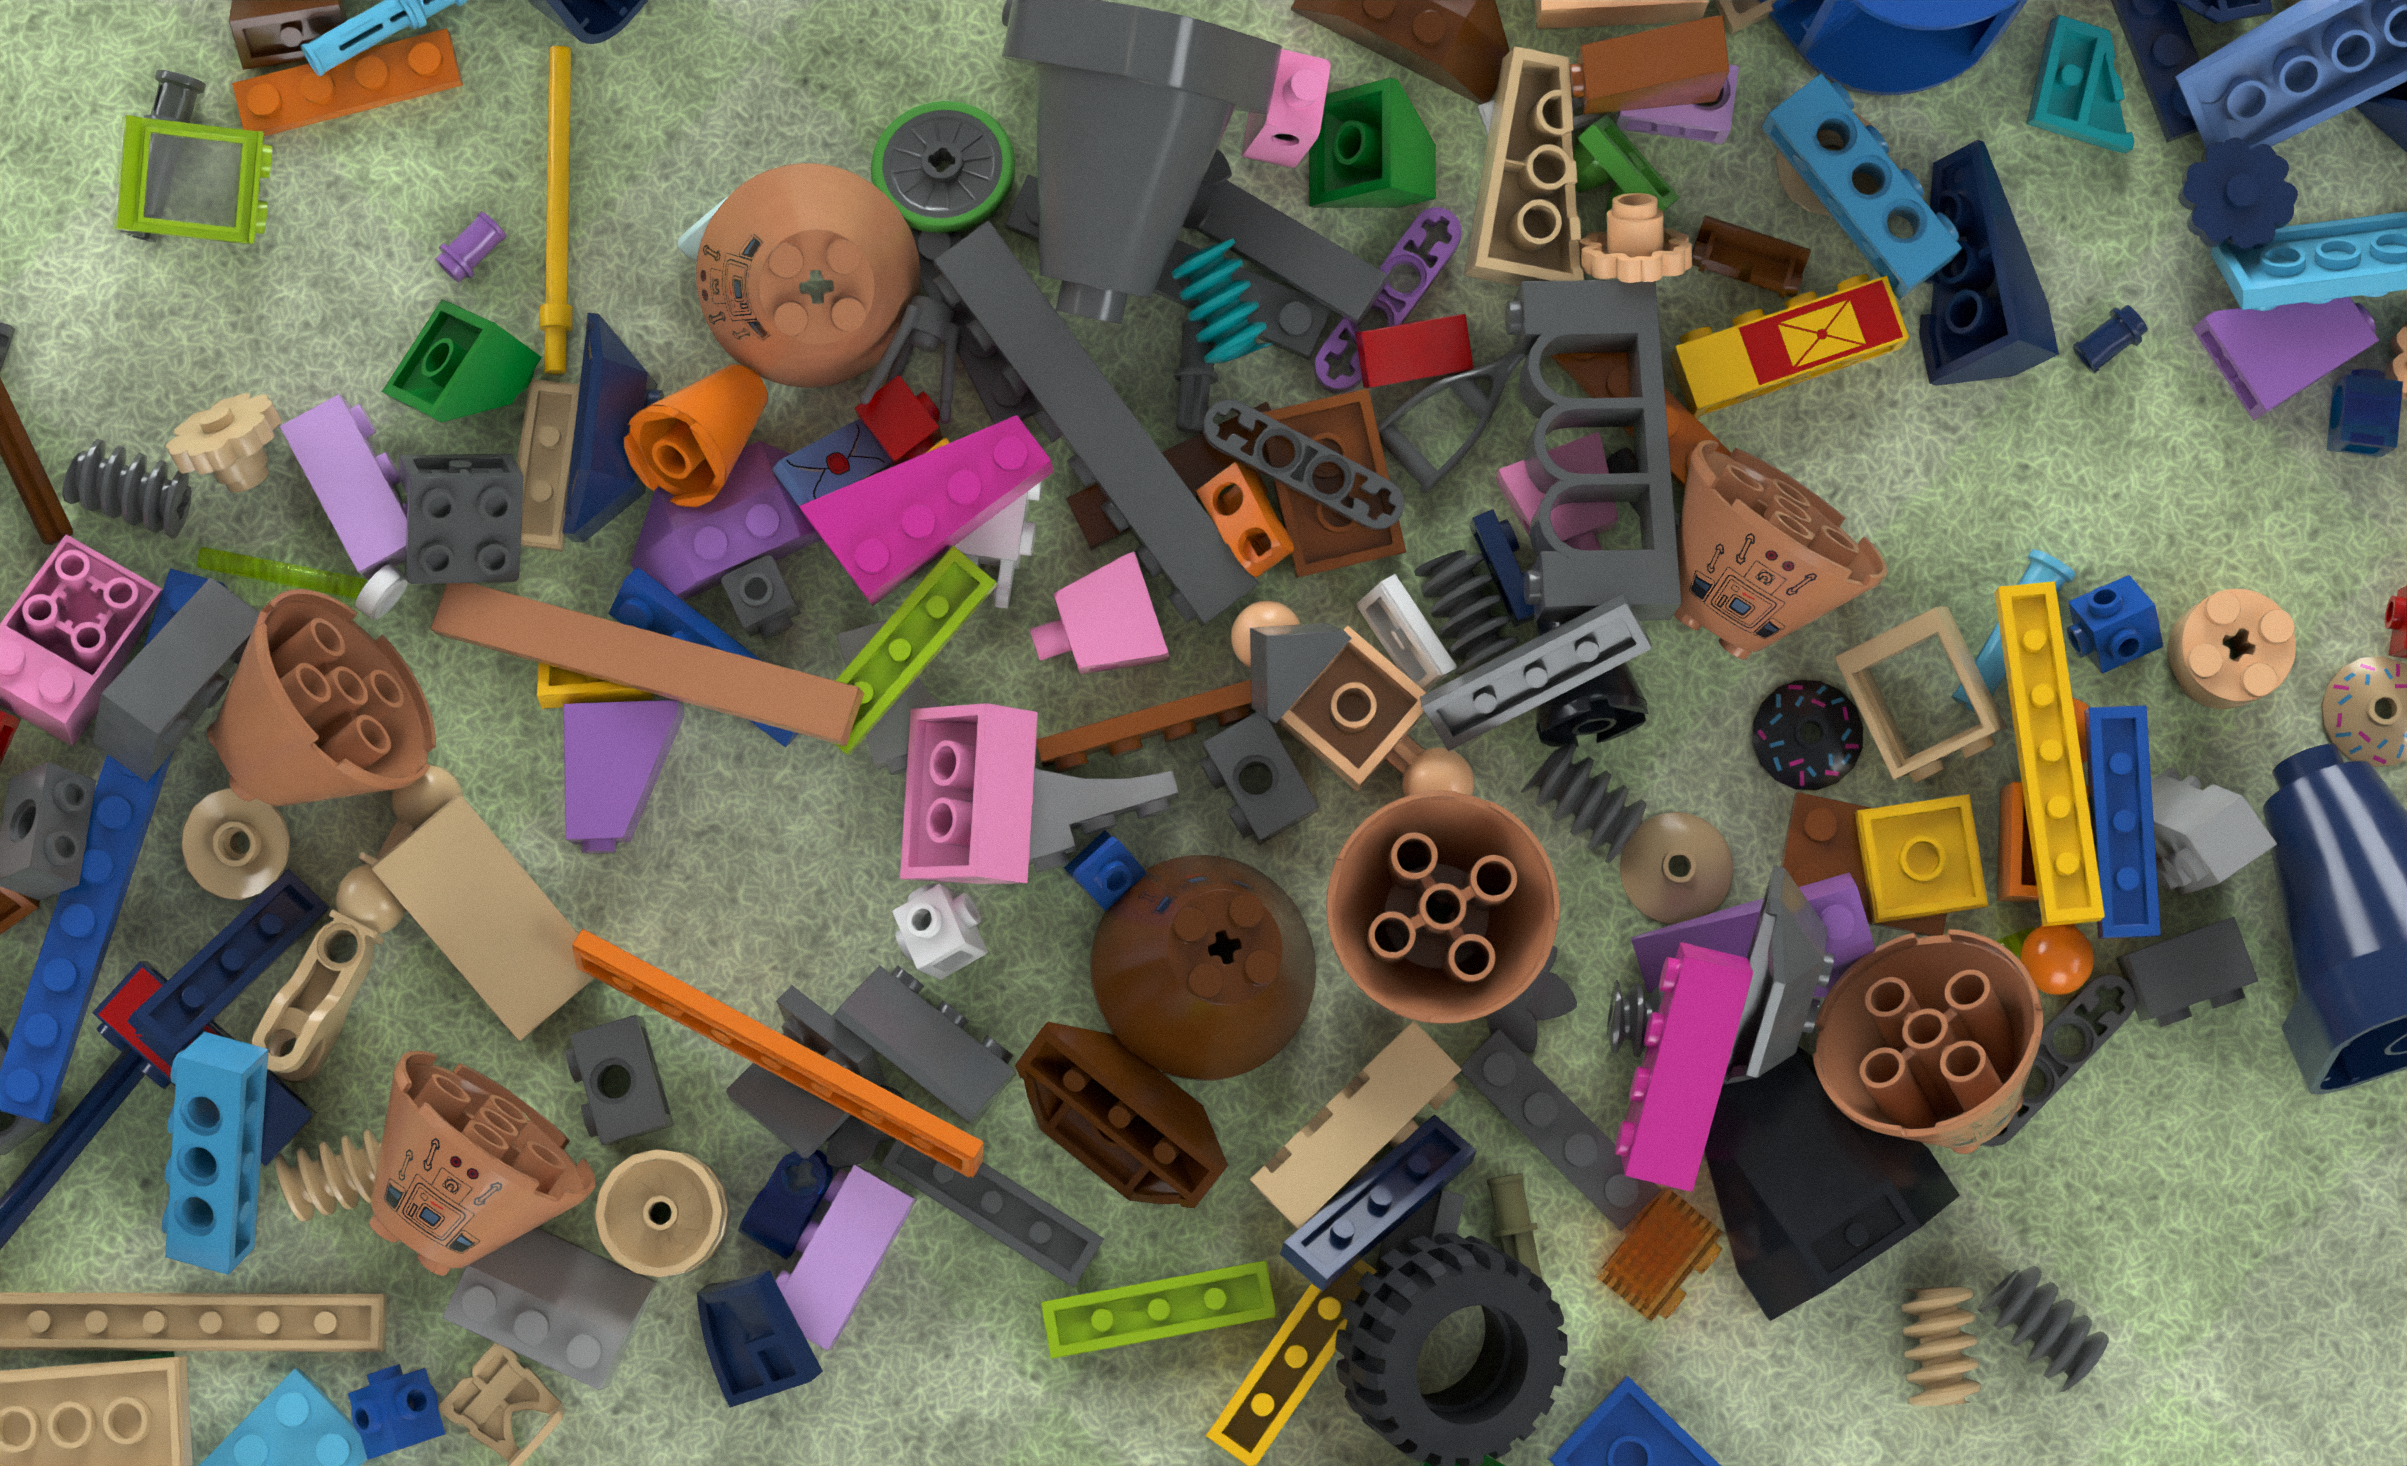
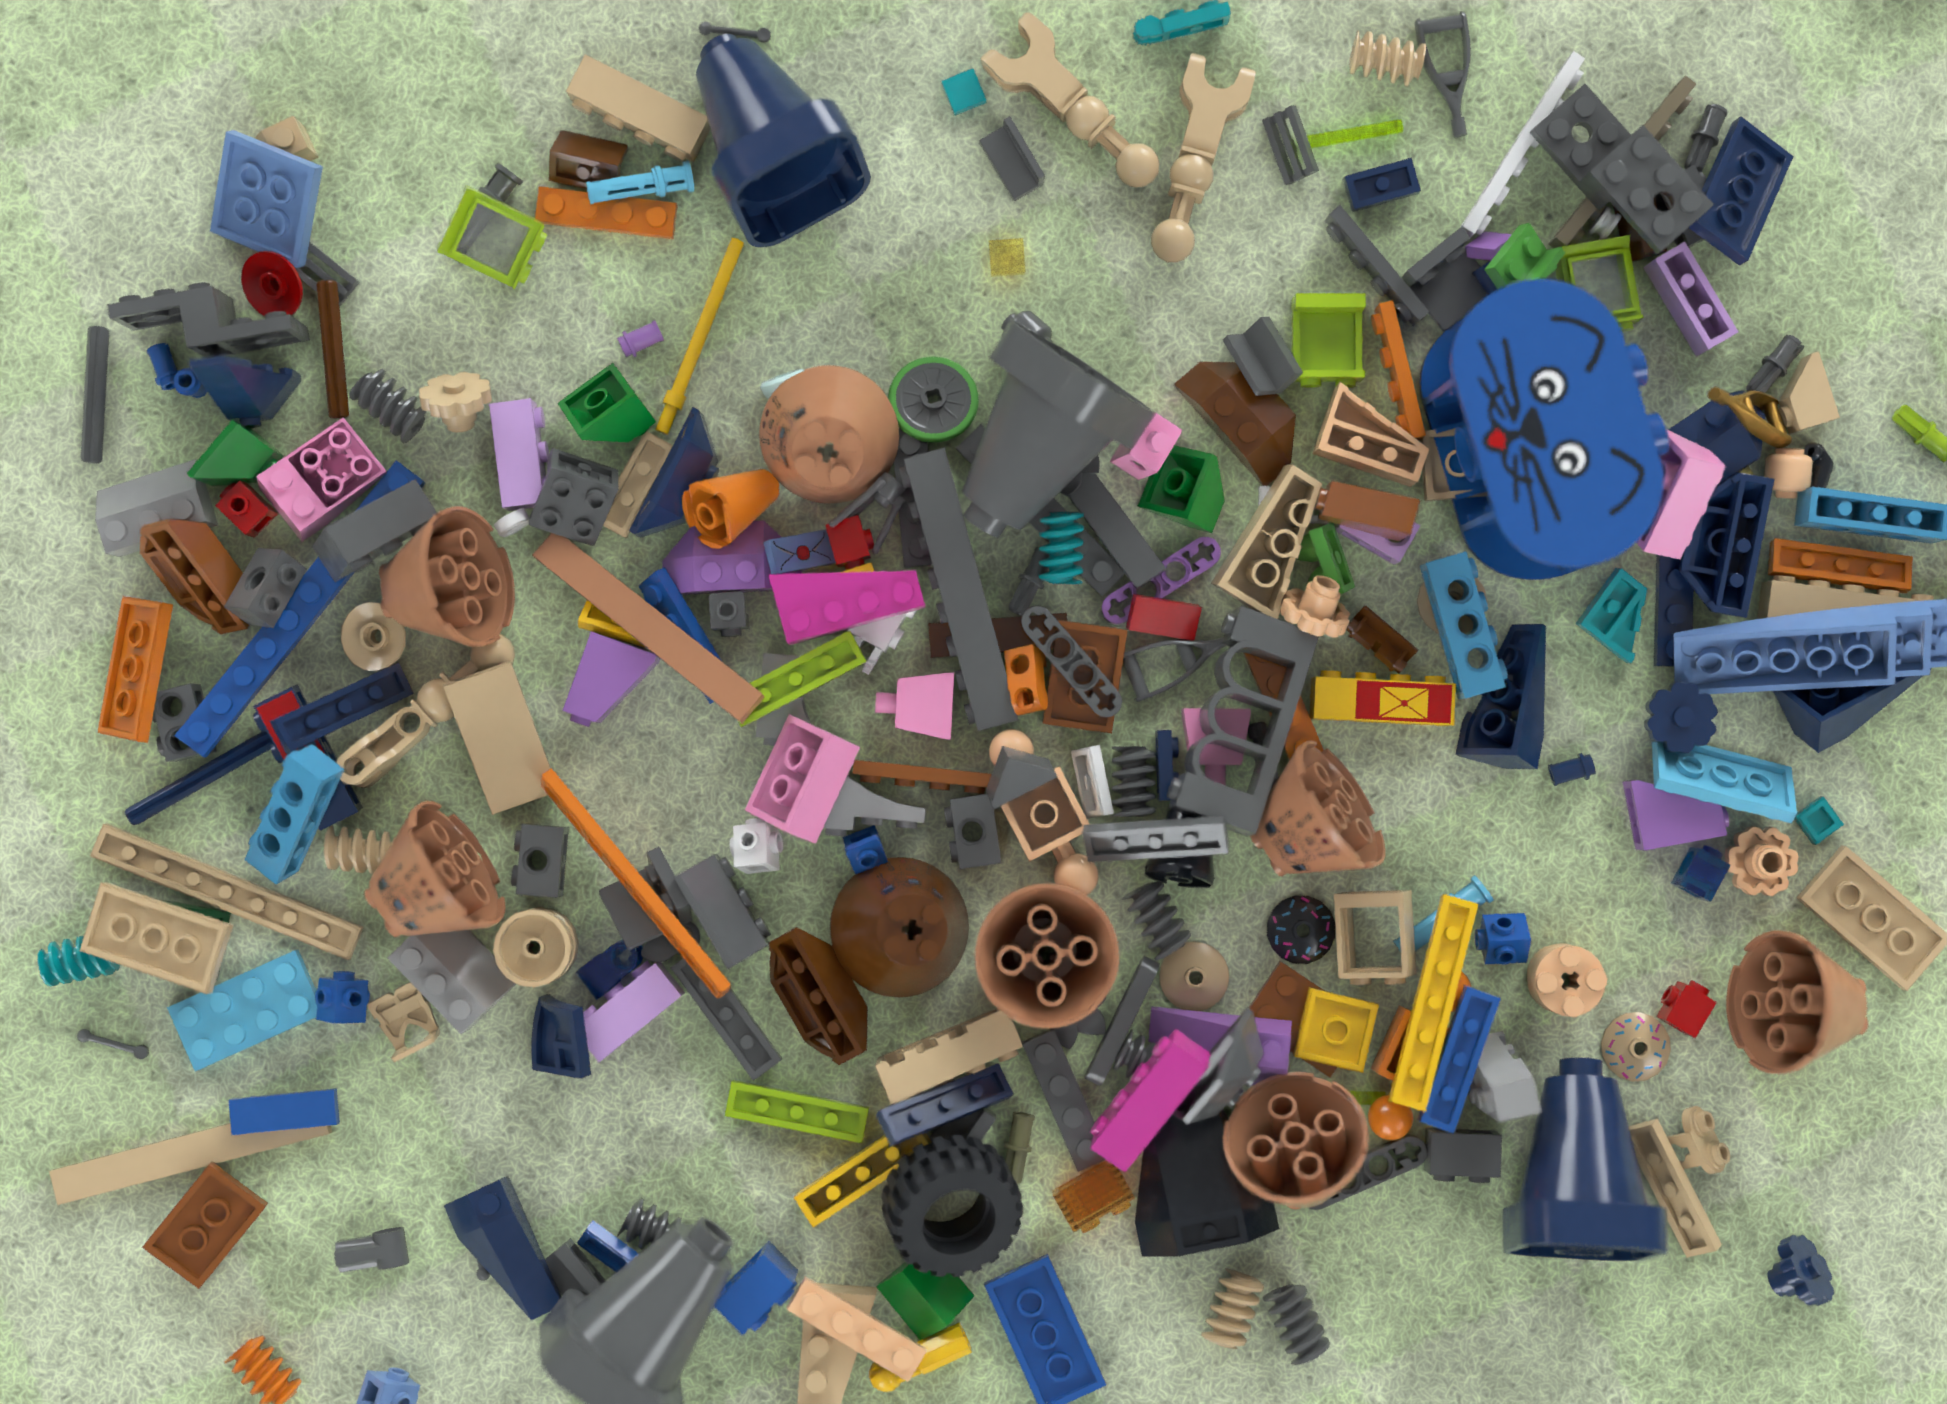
camera: 20 degrees right, 5 degrees up
clear neon green bar [197,546,367,599] -> none
none -> dark grey beam [1084,956,1160,1086]

